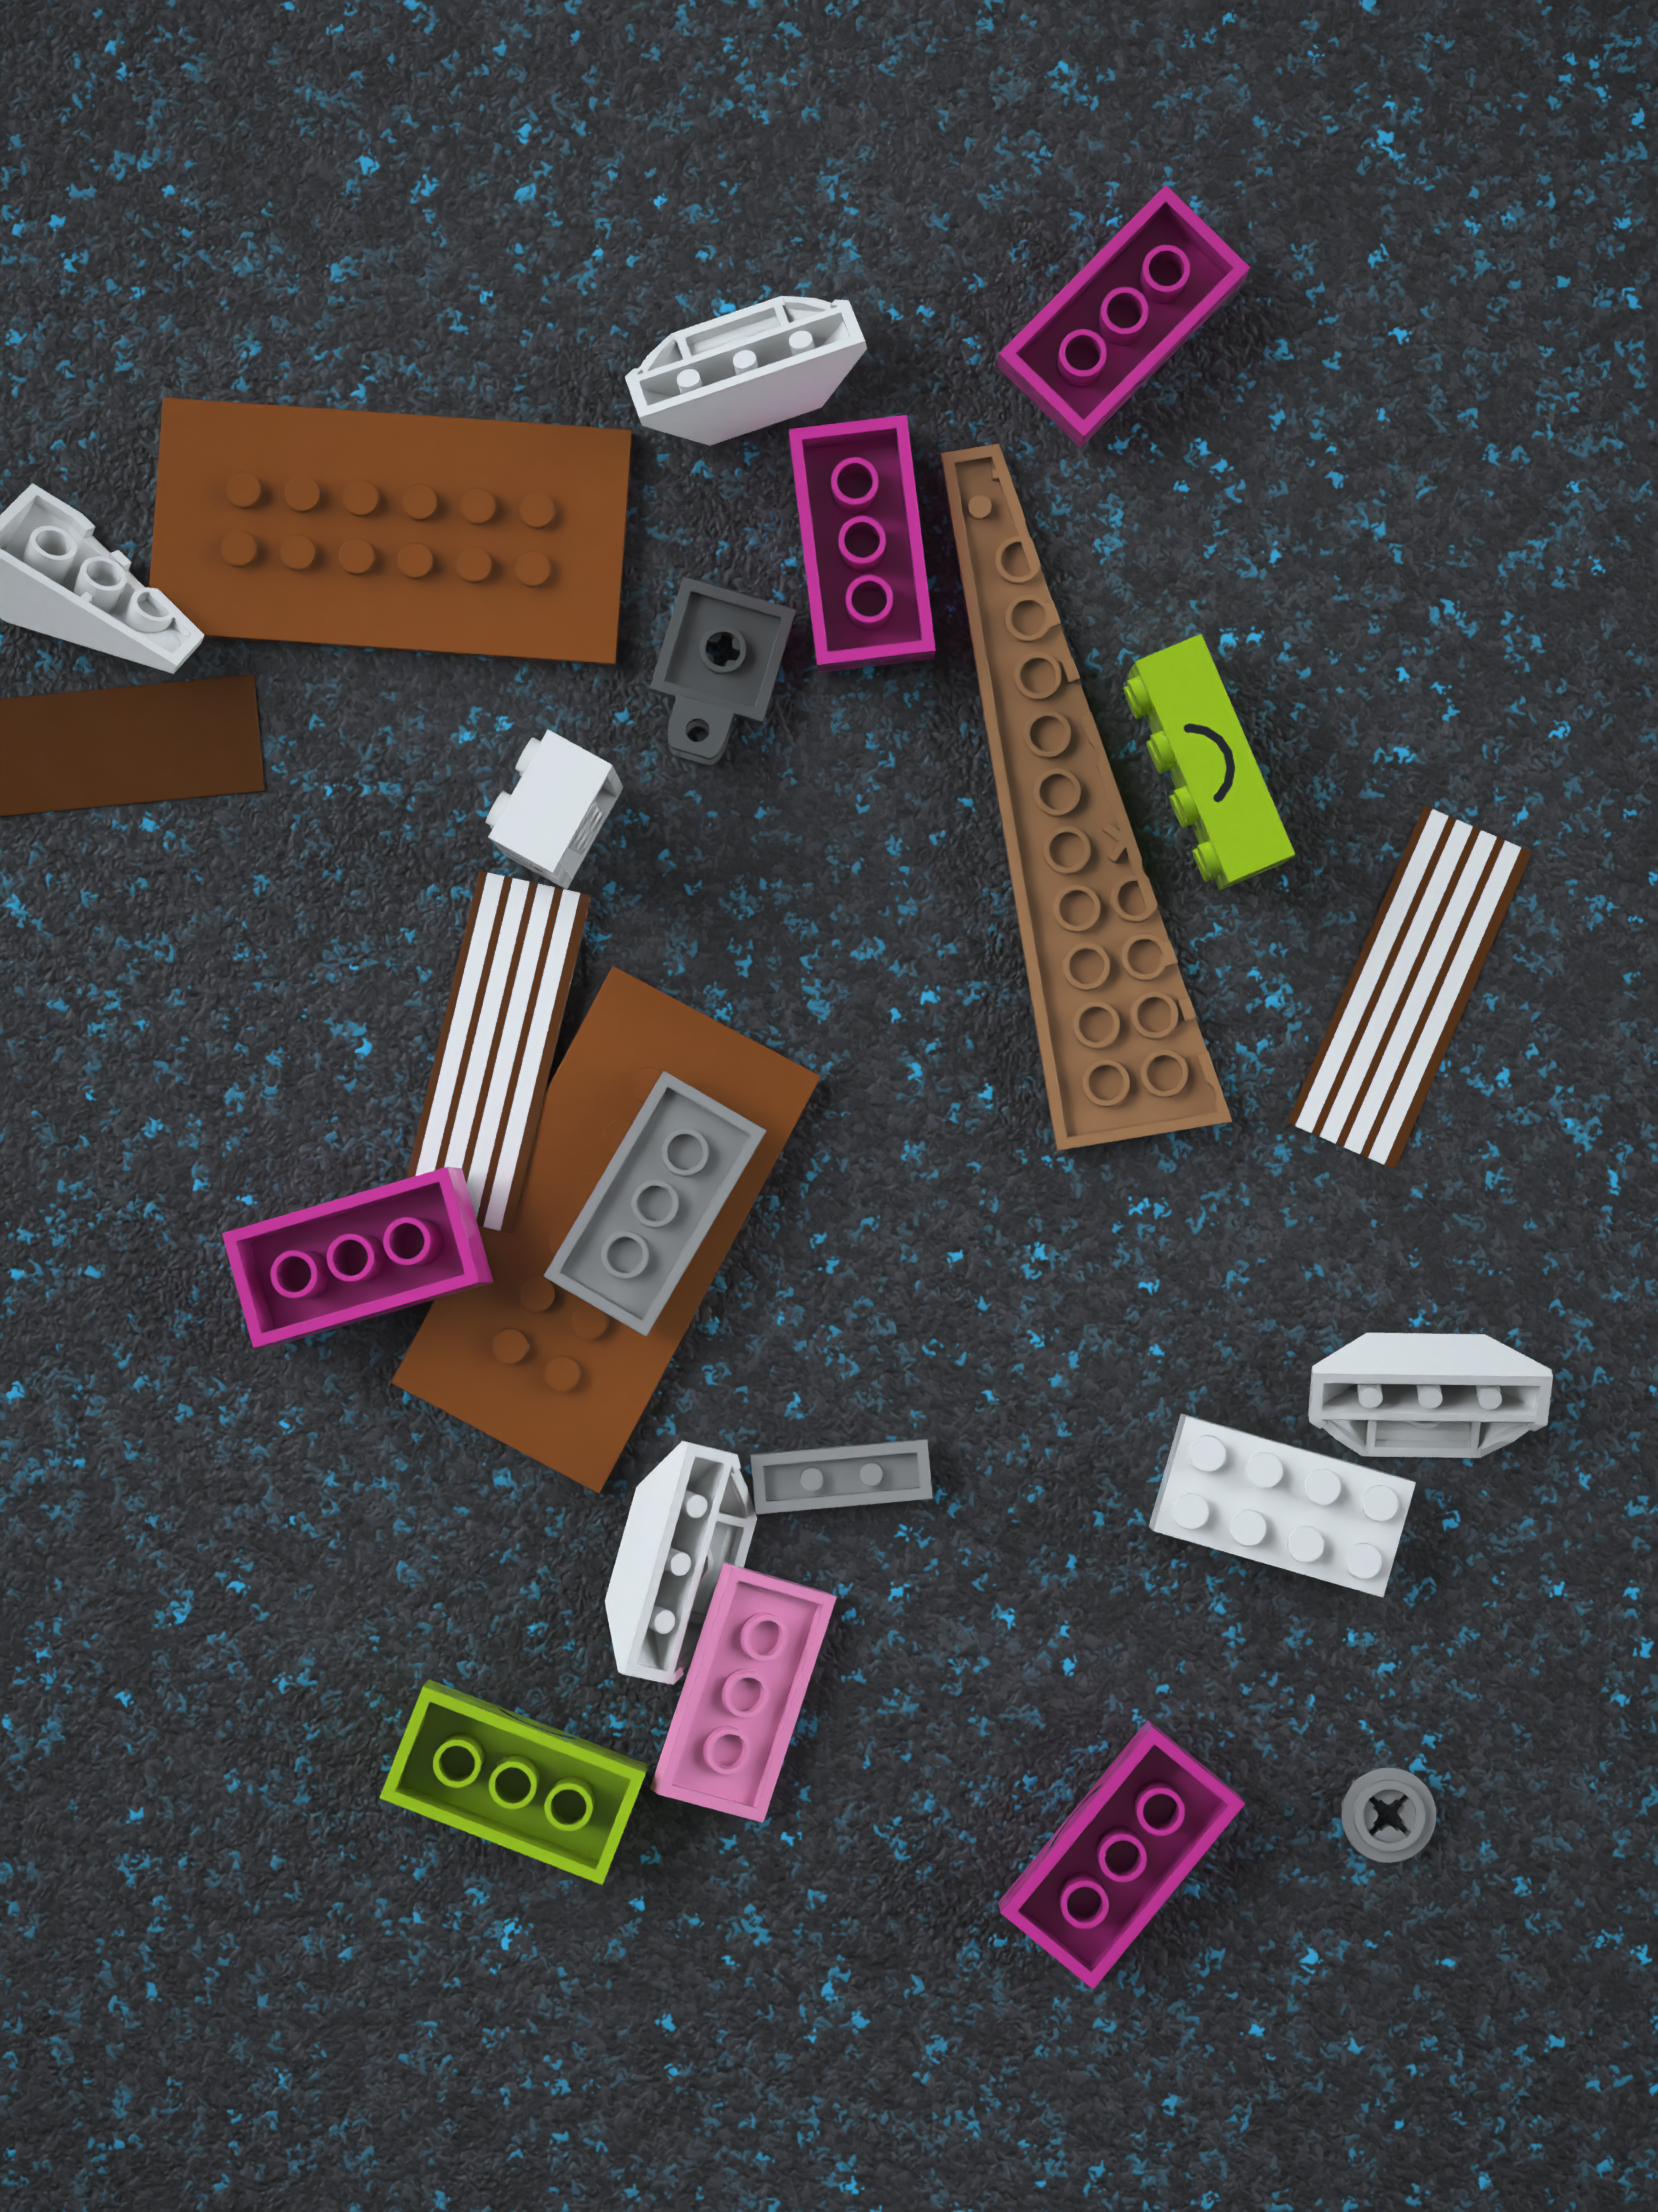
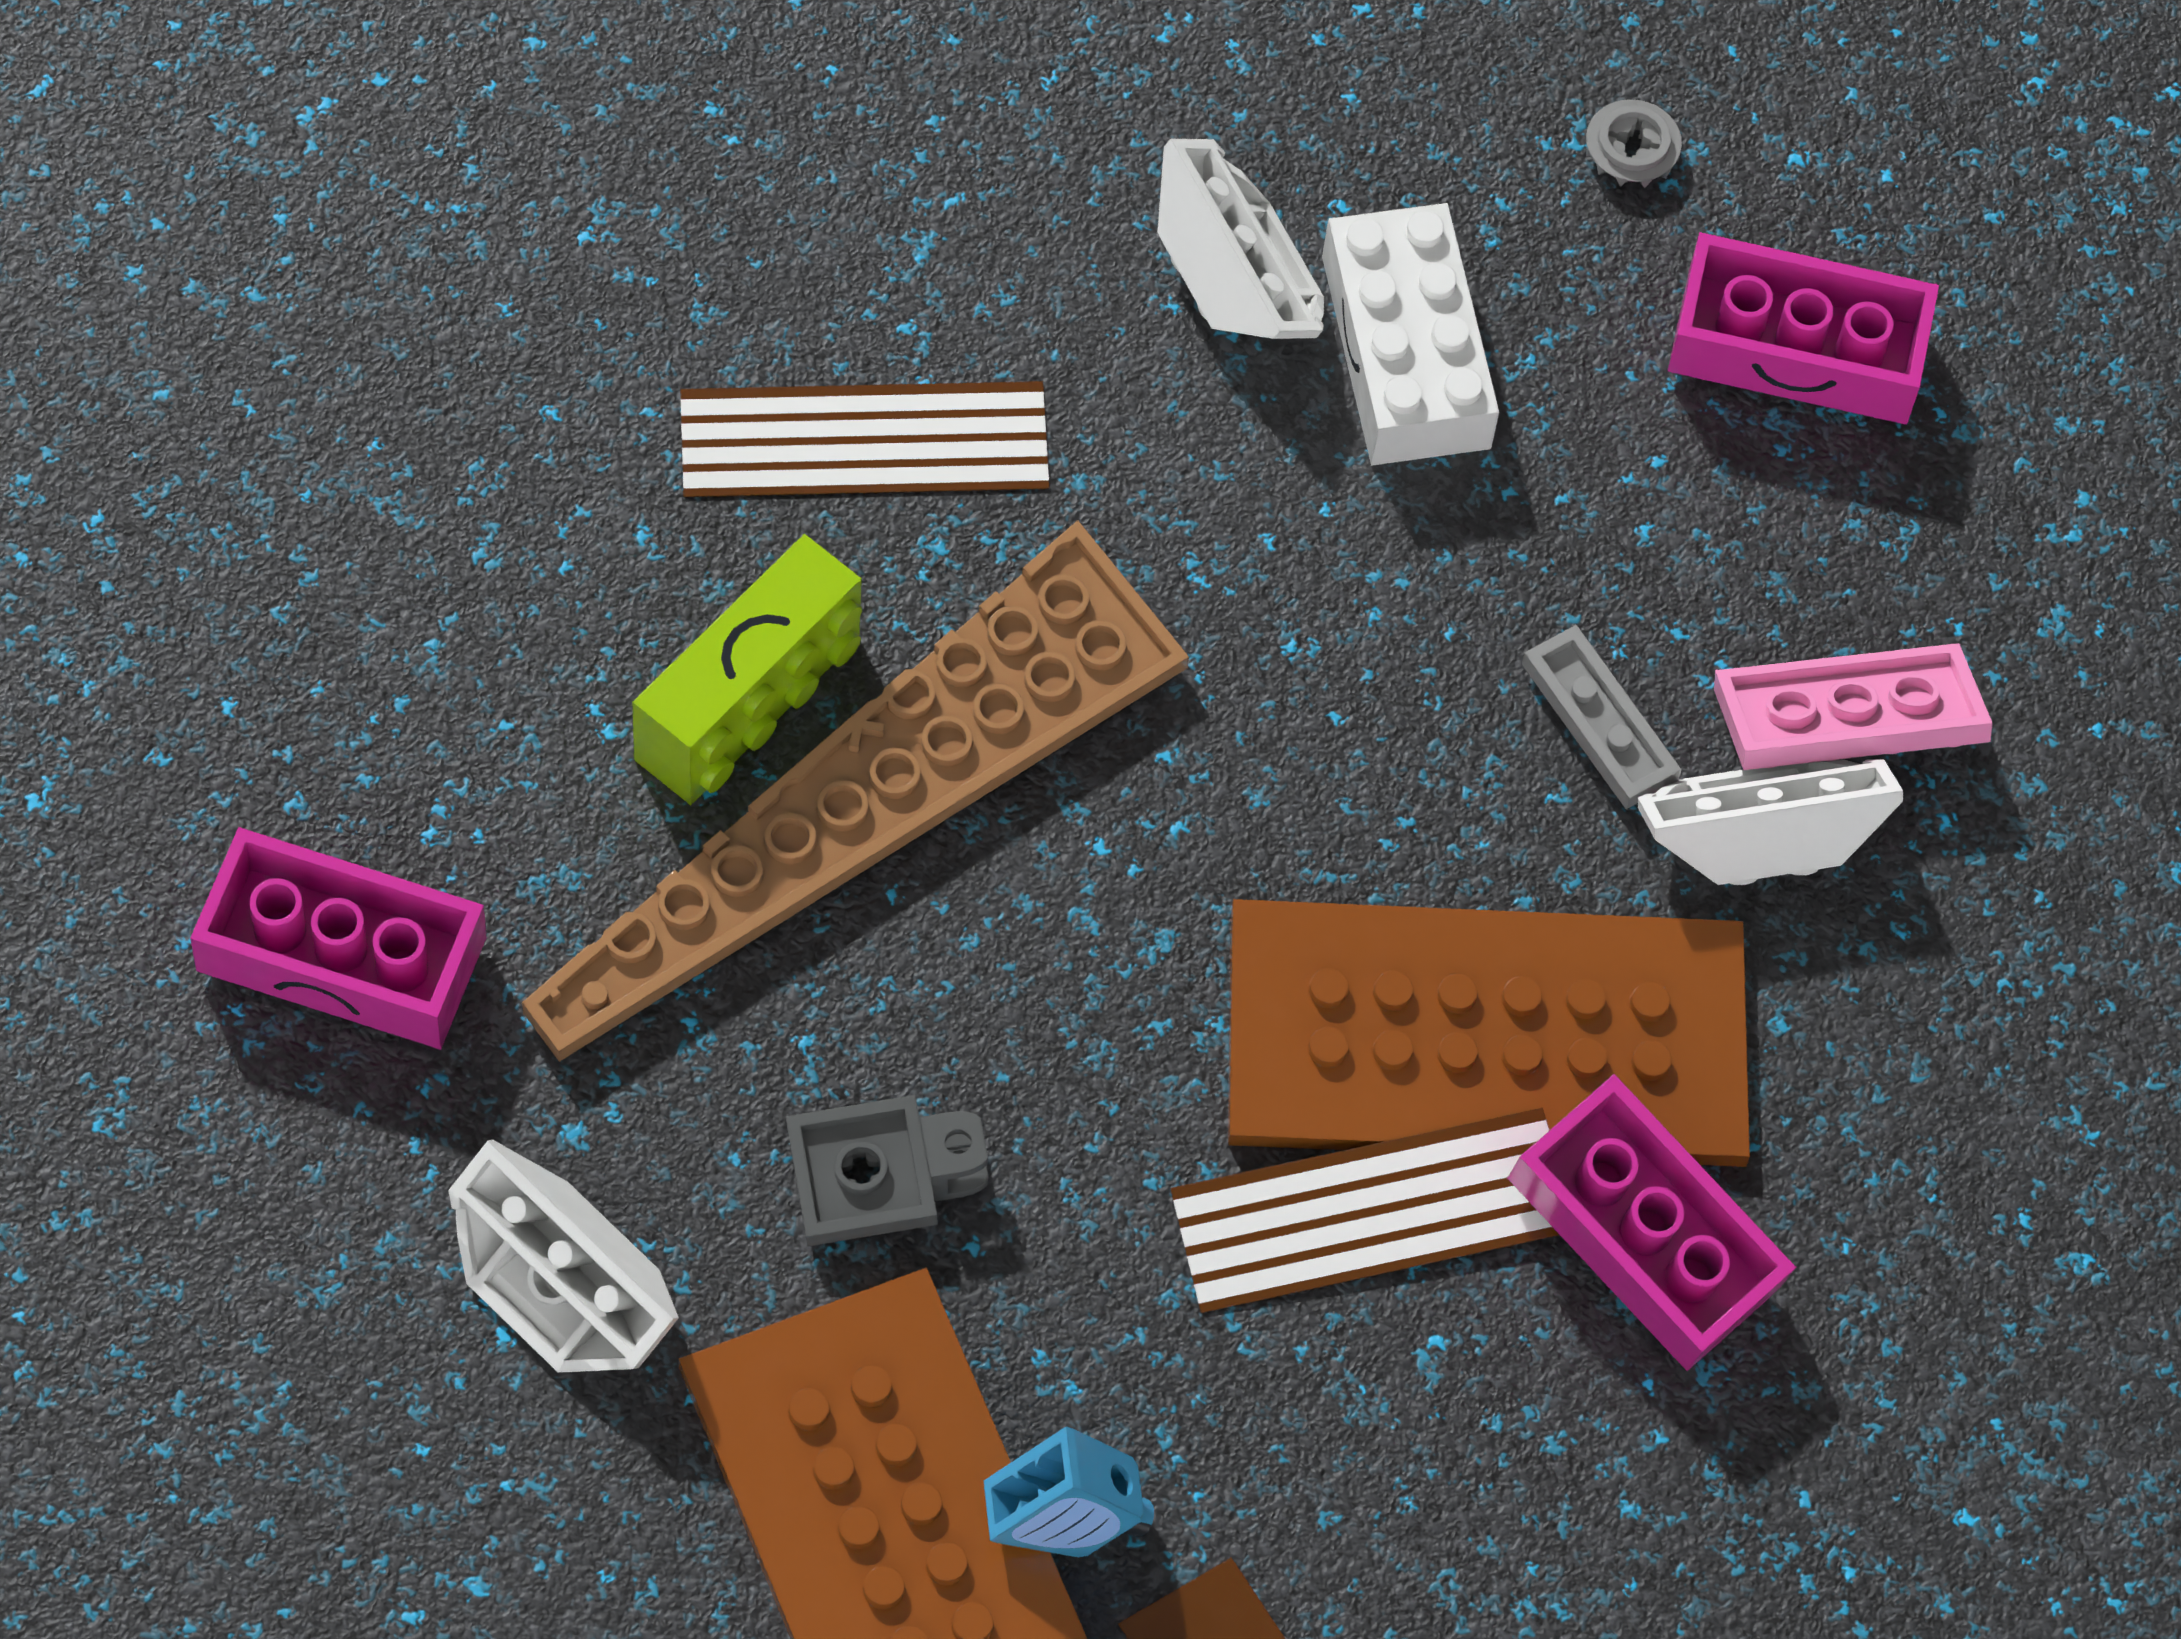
camera: 125 degrees left, 25 degrees down
lime brick [380,1679,649,1885] -> none
white brick [485,730,624,890] -> none
light grey plate [544,1071,767,1336] -> none
dark pink brick [789,415,936,673] -> none
none -> dark azure torso [984,1427,1154,1557]

